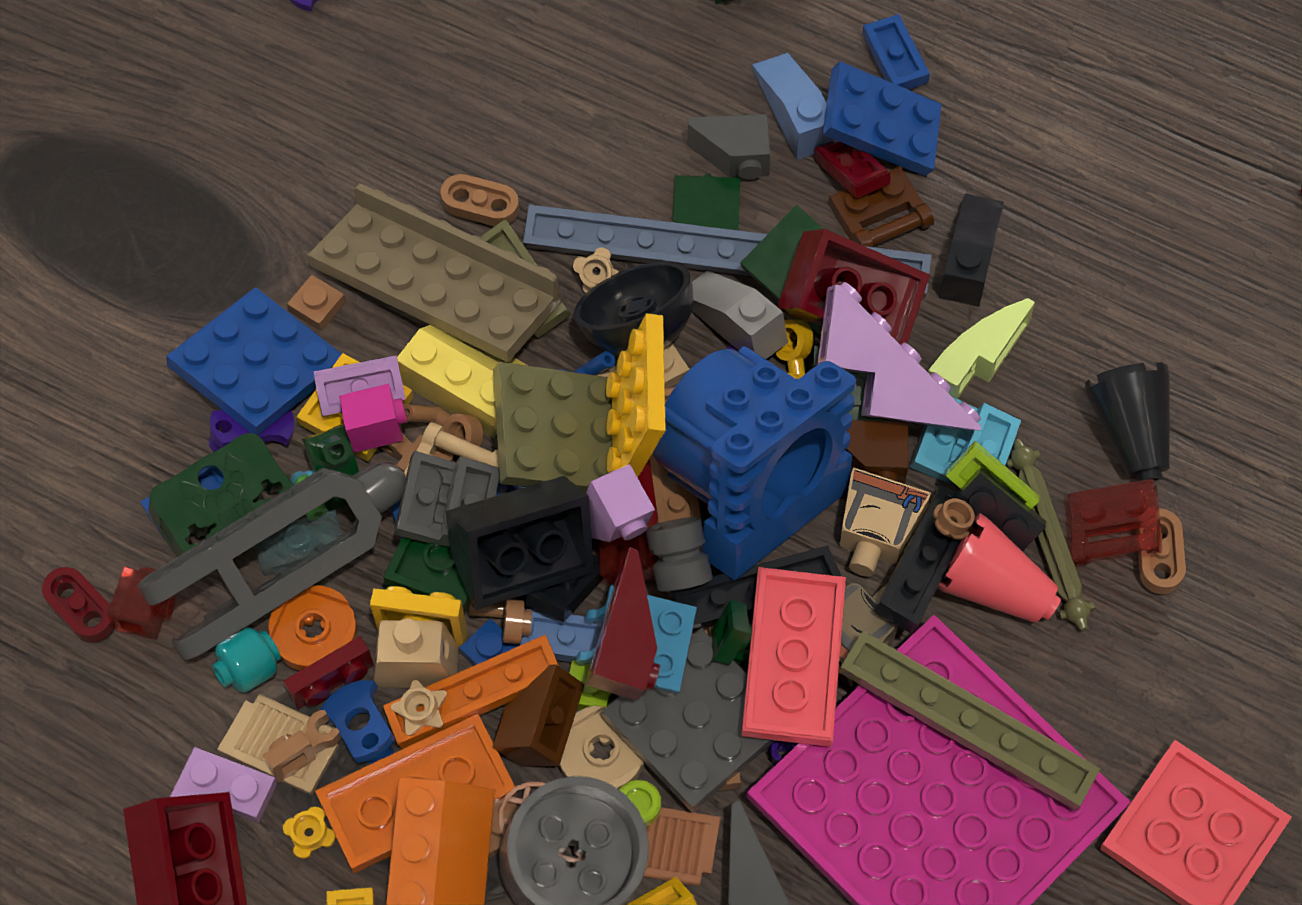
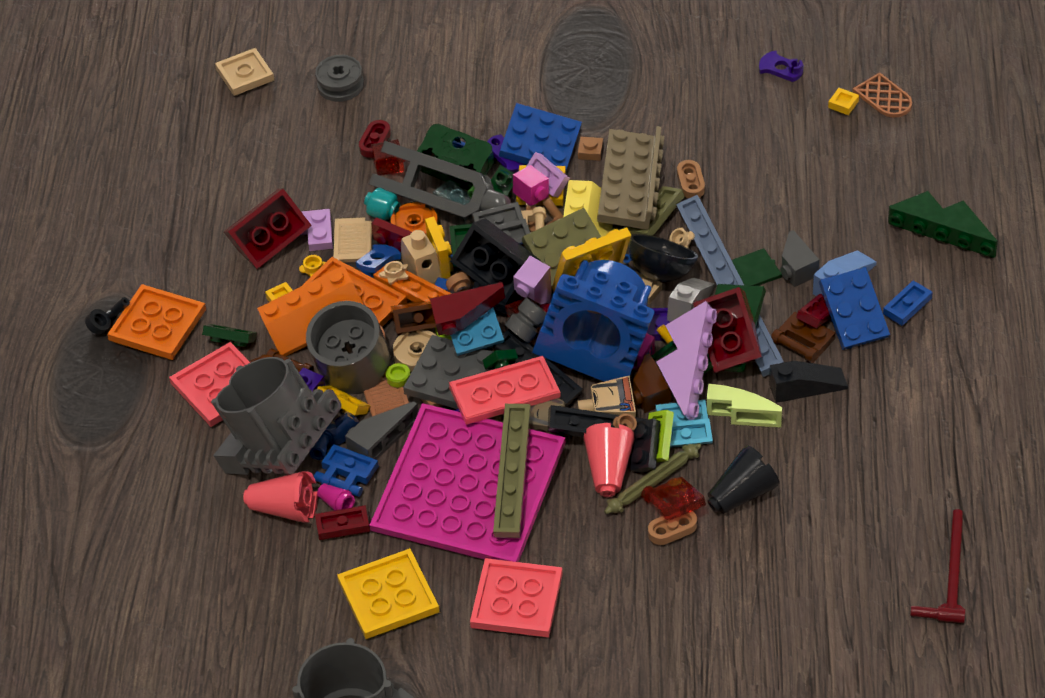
camera: 65 degrees right, 15 degrees down
medium nougat plate [263,710,342,783] -> none

